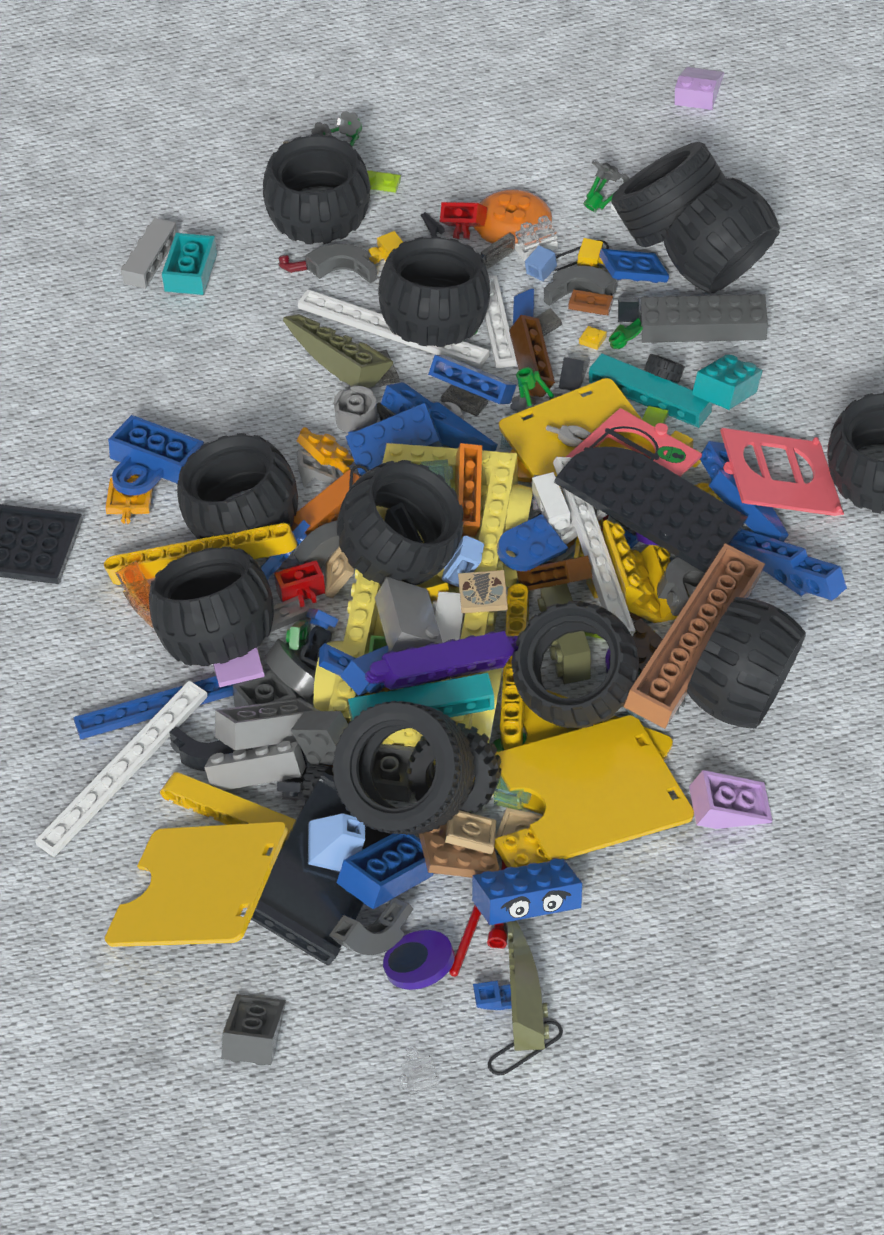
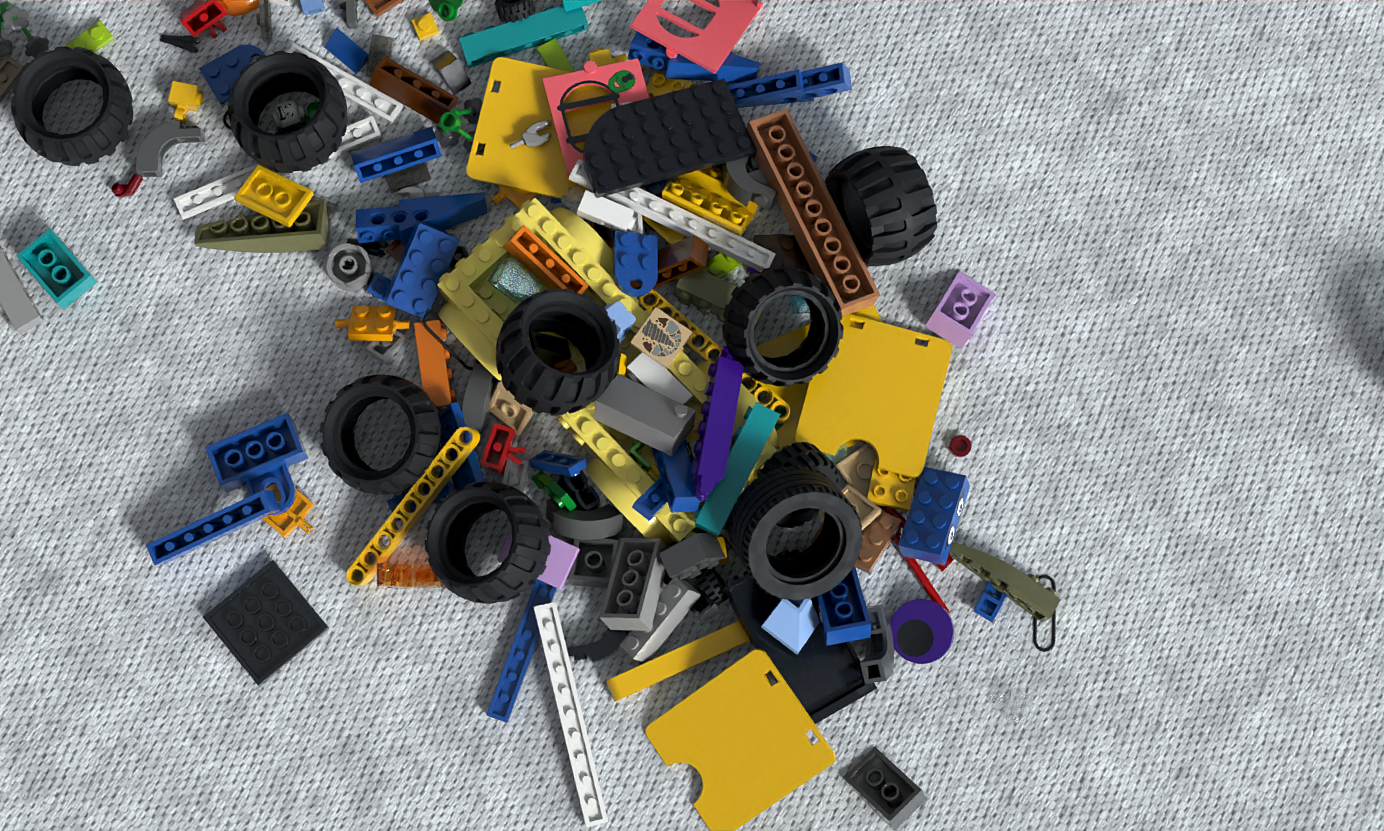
camera: 60 degrees left, 30 degrees up
none -> blue brick [146,490,280,566]
none -> yellow plate [234,165,314,228]
none -> dark red tile [949,435,972,458]

